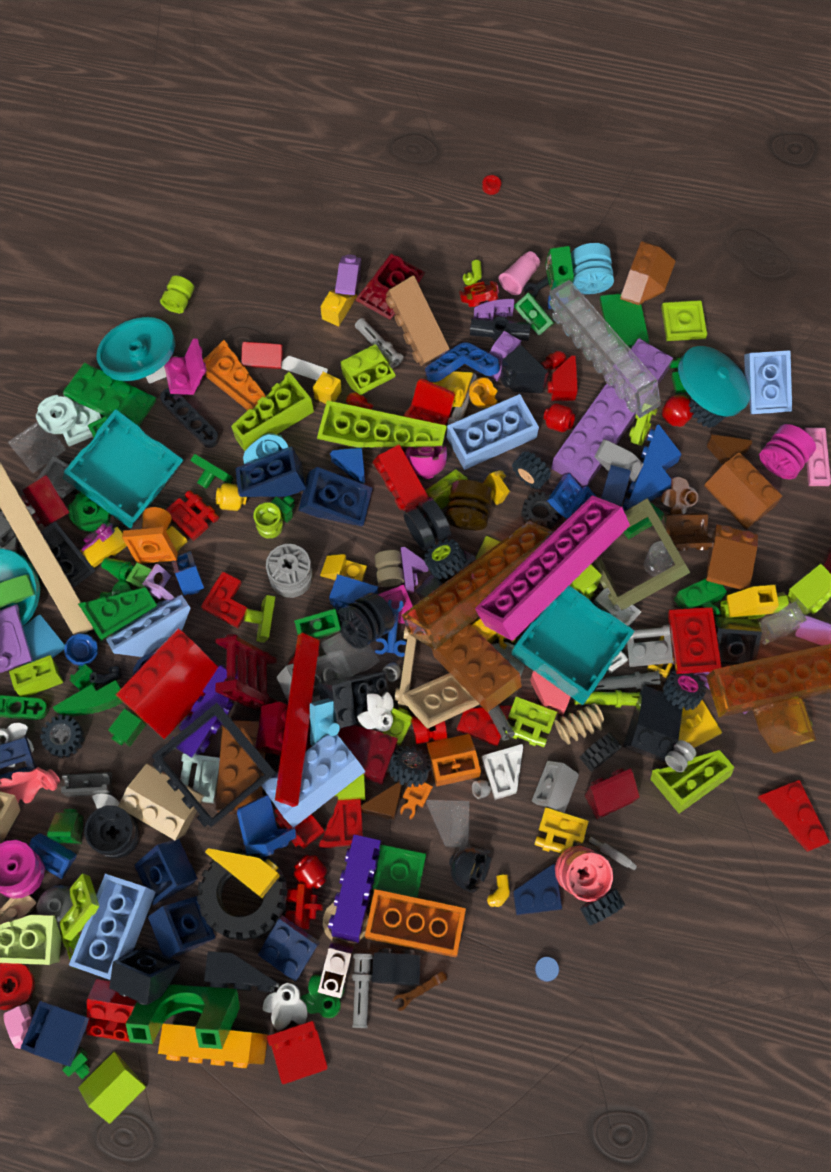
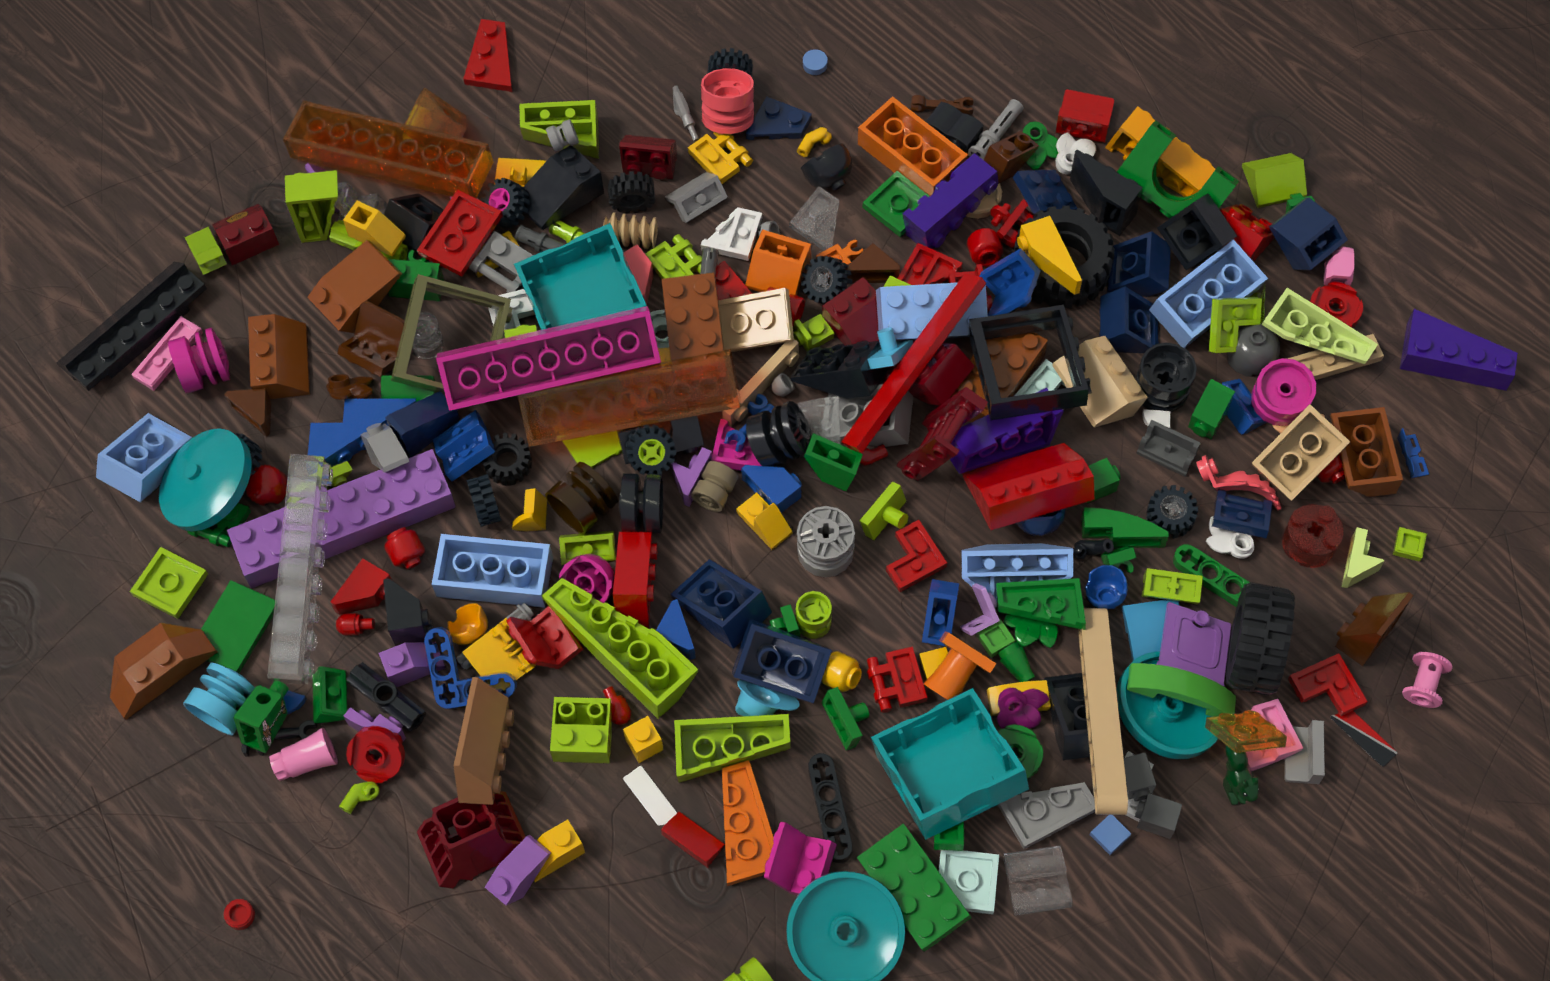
camera: 145 degrees left, 5 degrees down
dark red slope [20,475,69,527] -> none
light aqua tile [36,395,78,434] -> none
light grey pin [355,318,403,369] -> none
white plate [357,692,393,731] -> none

